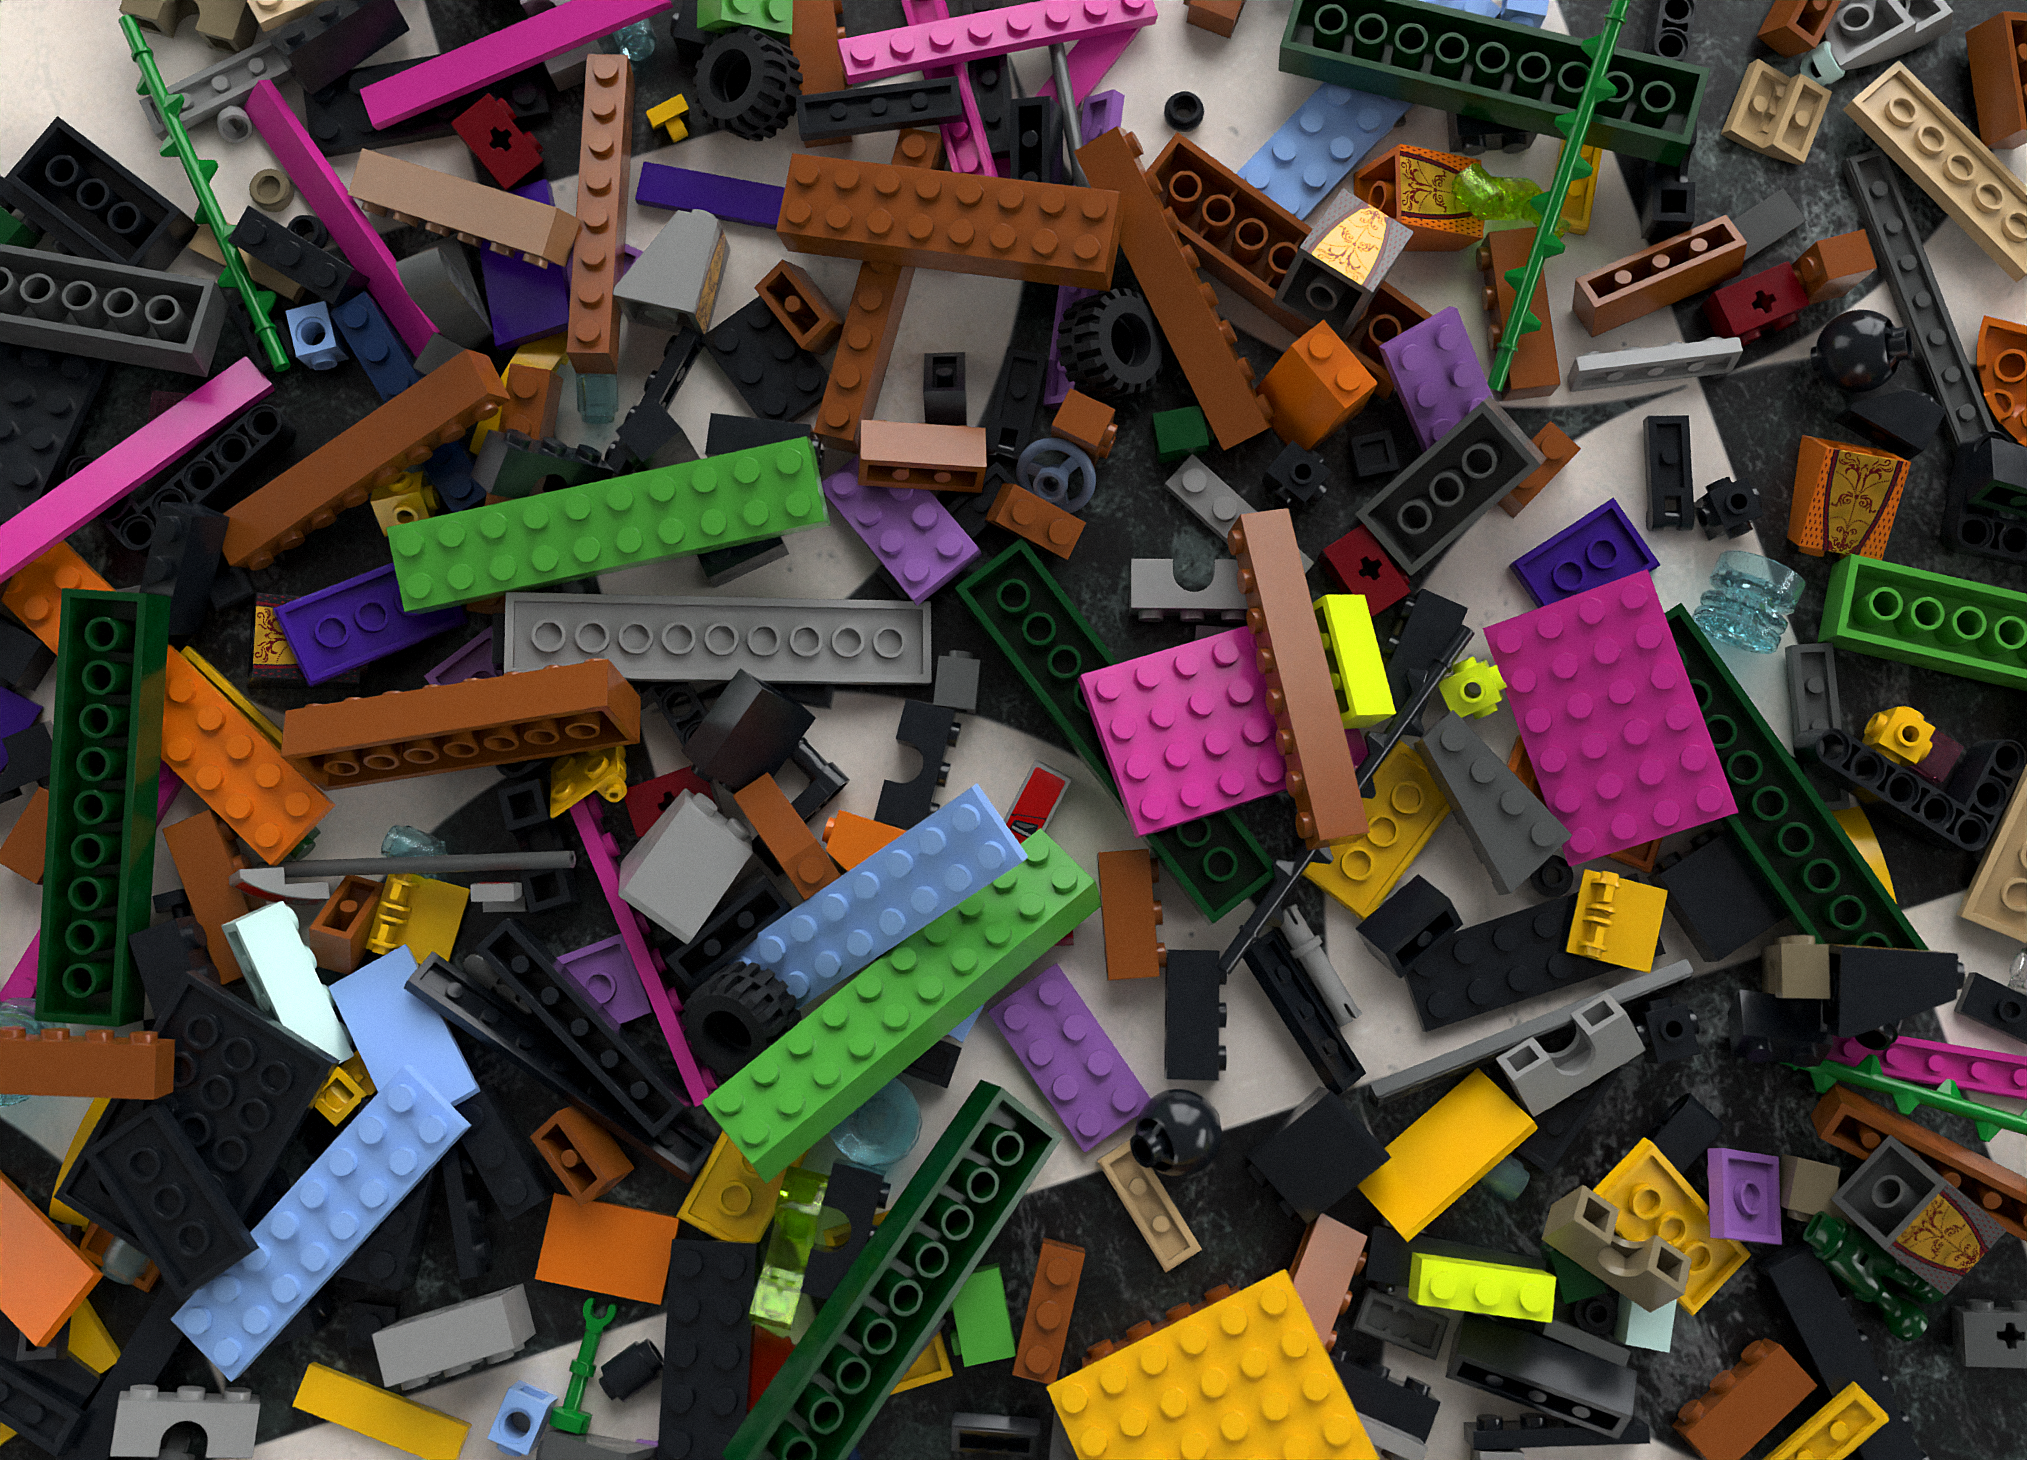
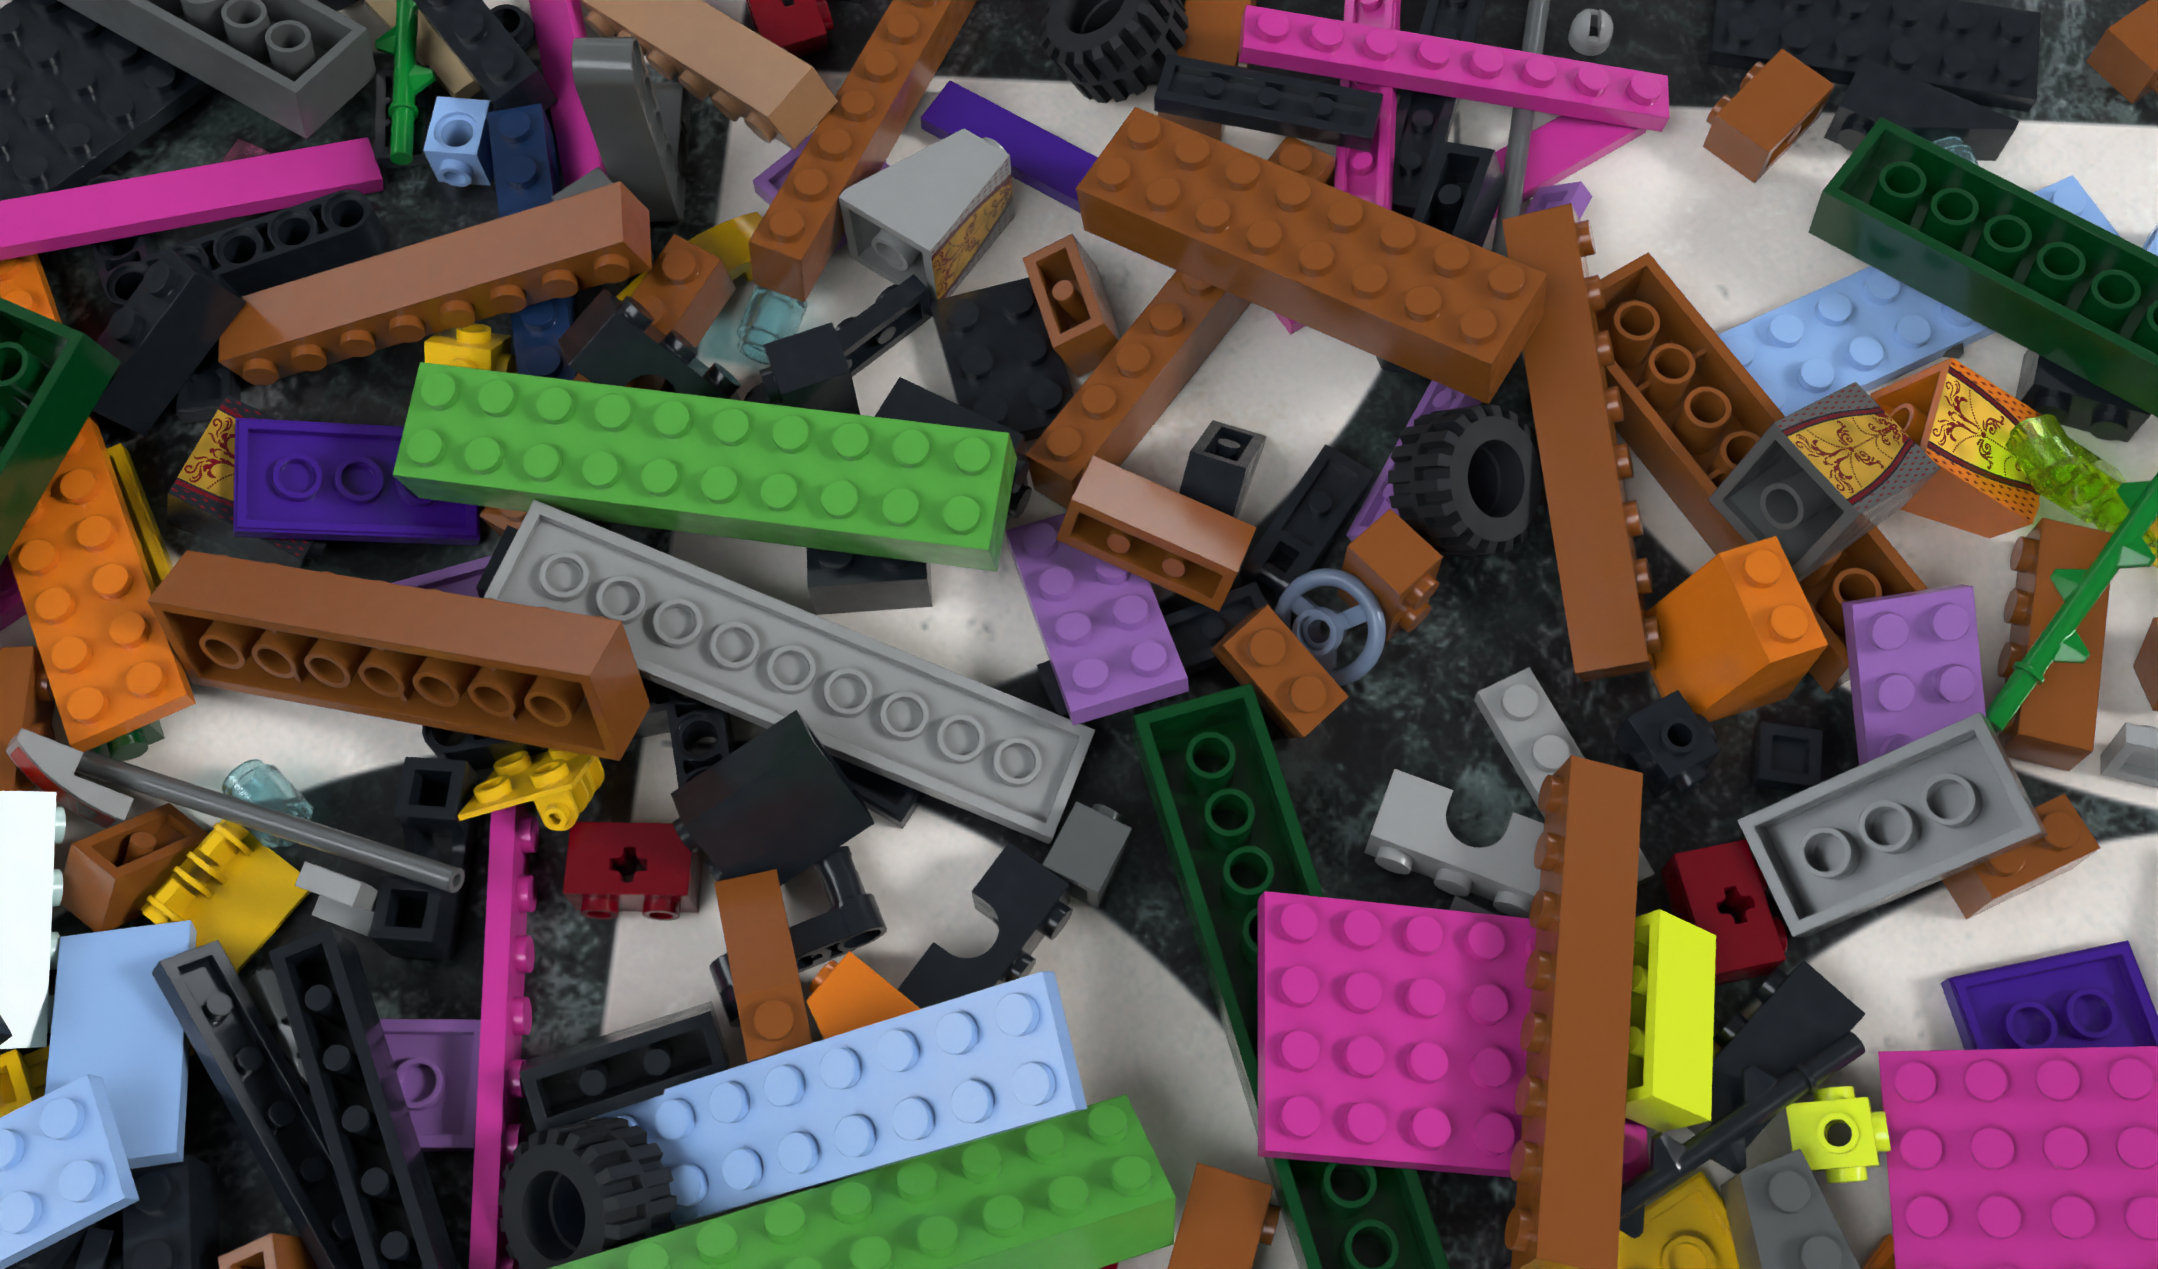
camera: 20 degrees right, 15 degrees down
dark purple tile [479,179,571,351] -> none
light grey slope [618,788,753,945] -> none
yellow tile [645,94,689,143] -> none
red slope [1003,759,1073,844] -> none
dark green brick [1150,405,1214,464] -> none
black plate [1164,91,1204,132] -> none

